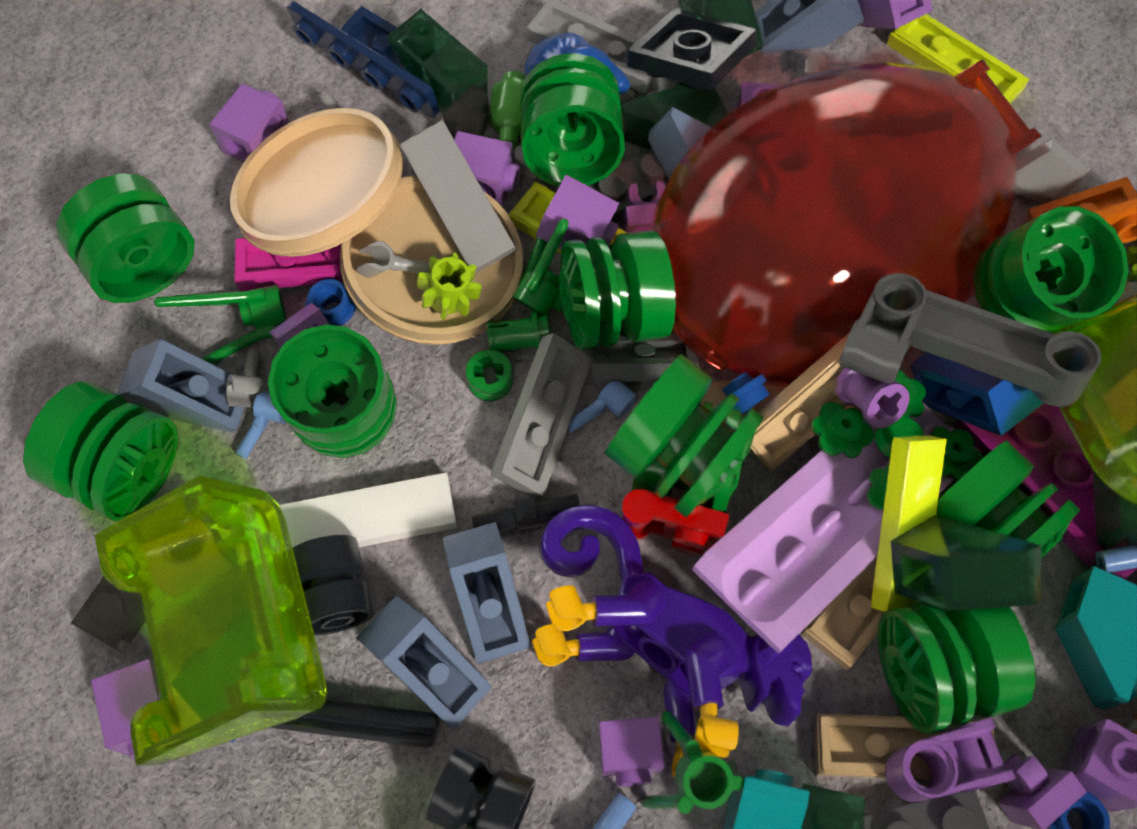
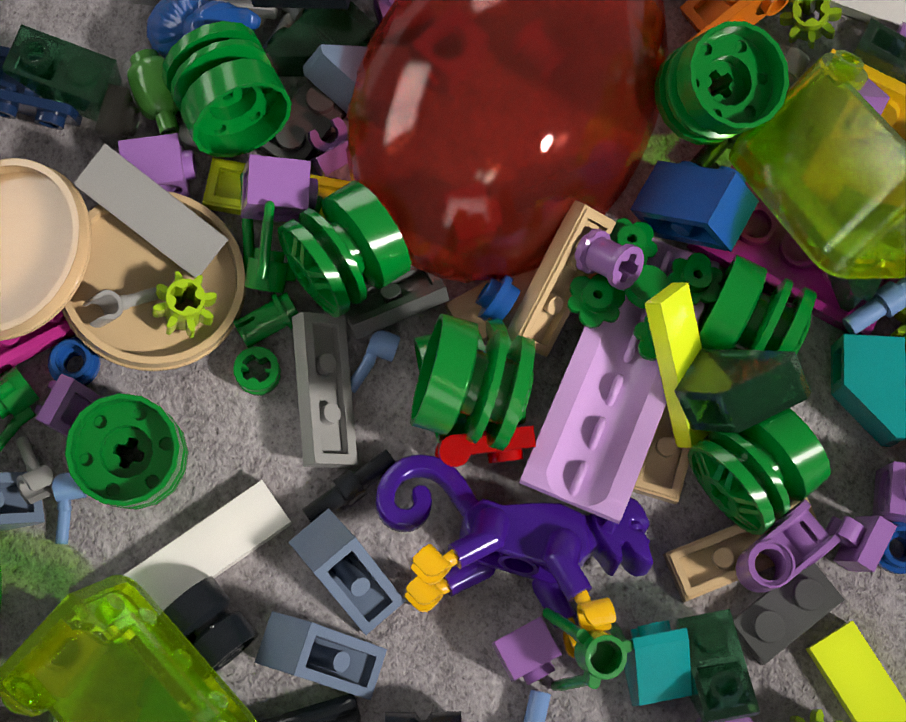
camera: 30 degrees left, 10 degrees up
dark grey piece [839,273,1101,407] -> none

